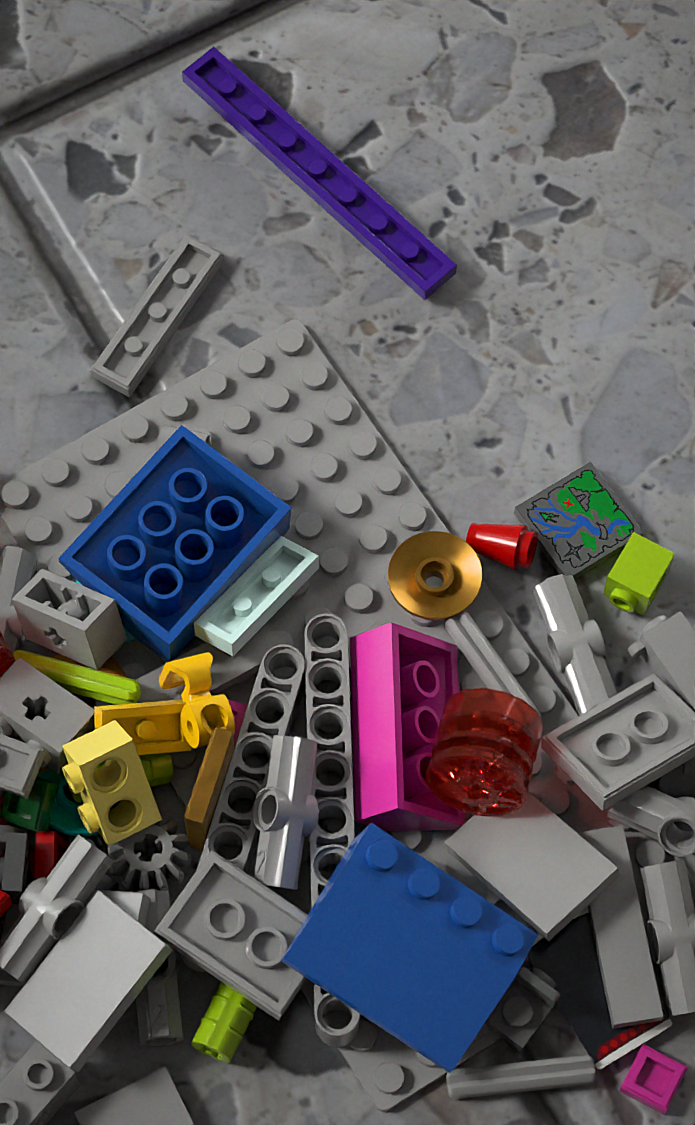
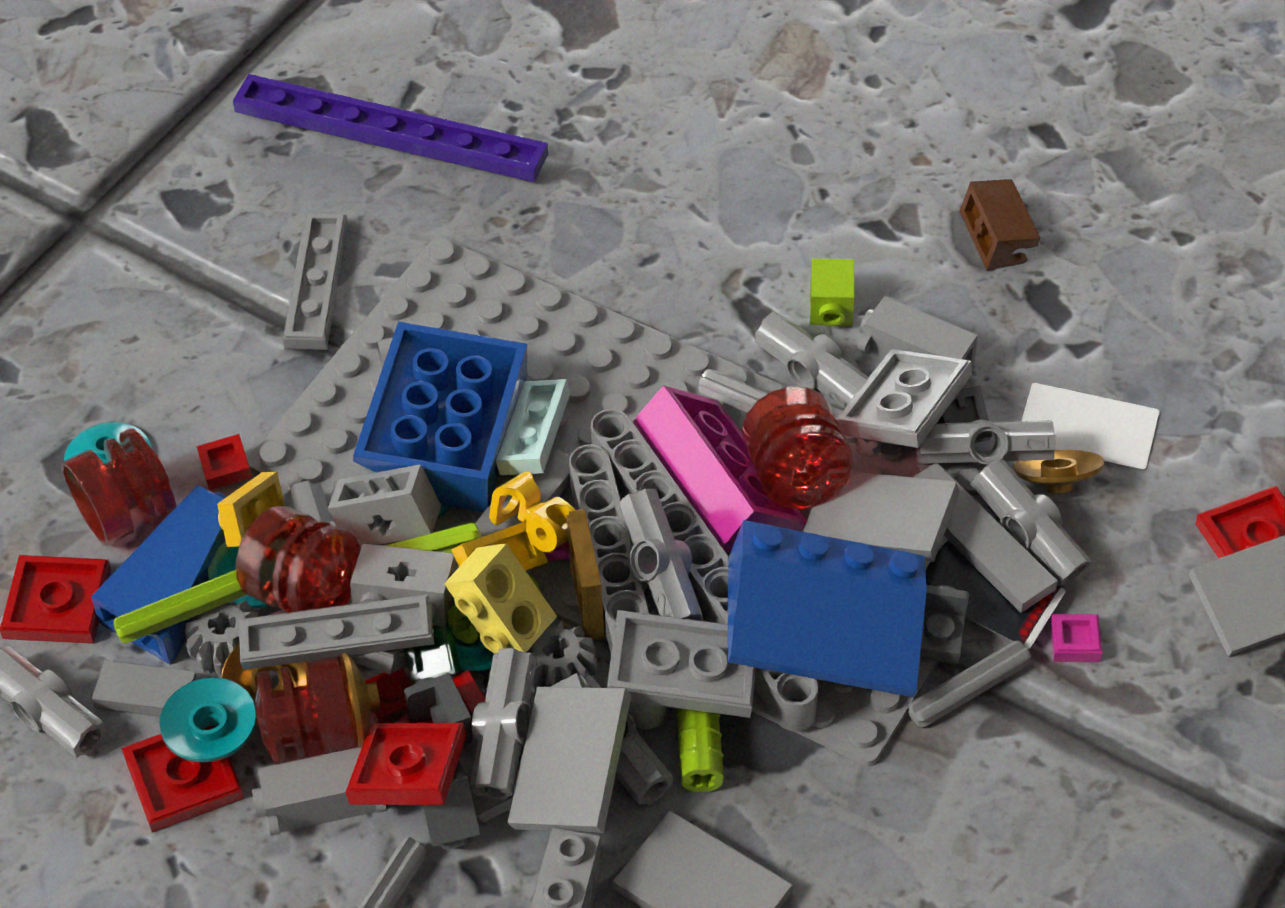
camera: 25 degrees left, 15 degrees down
pearl gold dish [388,531,482,620] -> none
red cone [466,523,538,570] -> none
tile [514,462,644,580] -> none

